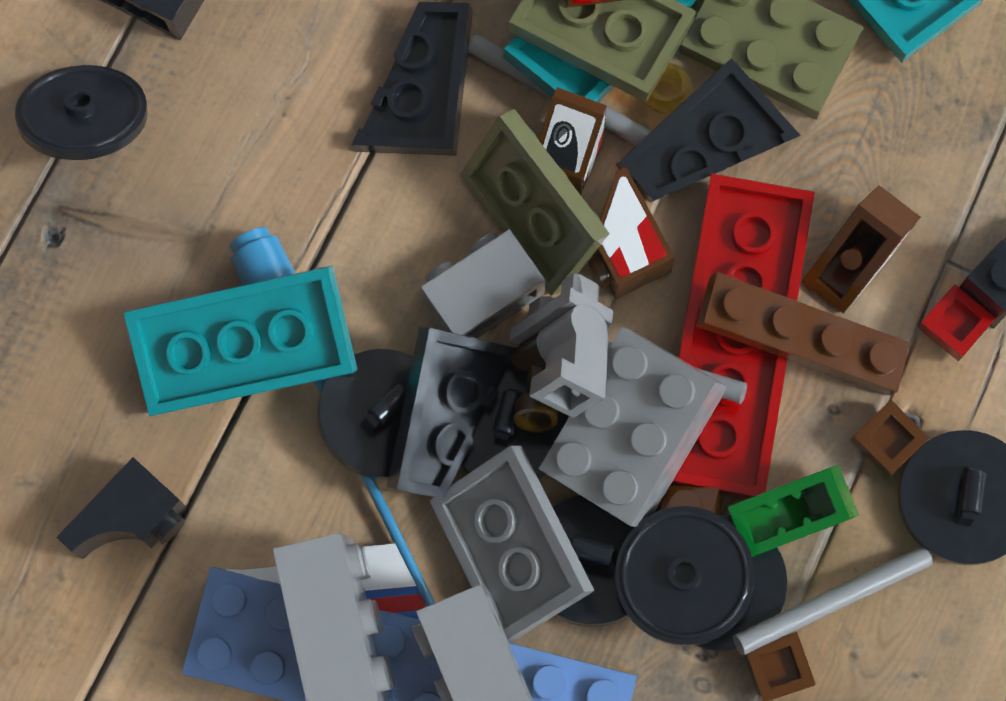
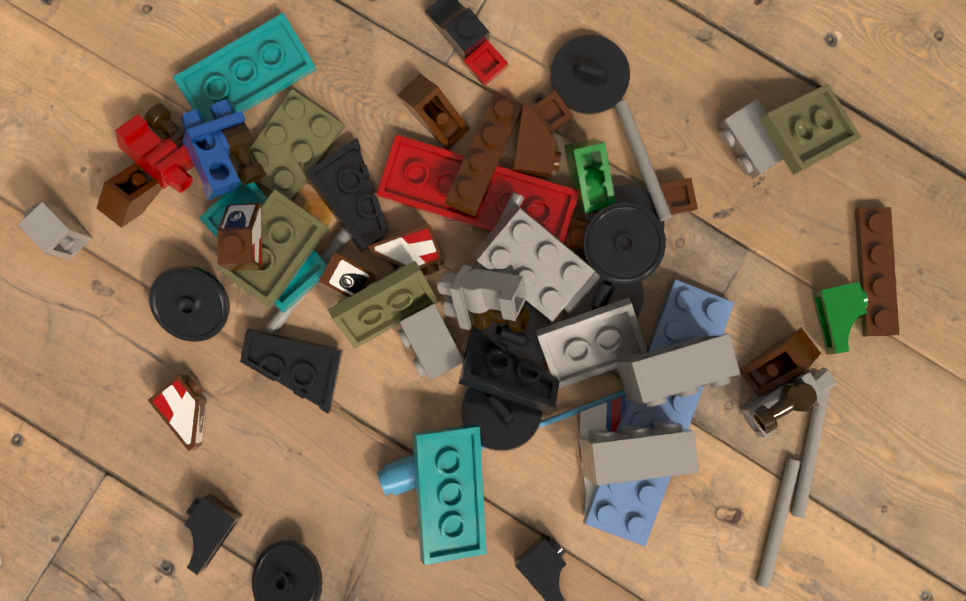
camera: 85 degrees left, 10 degrees up
none -> reddish brown slope [513,104,561,179]

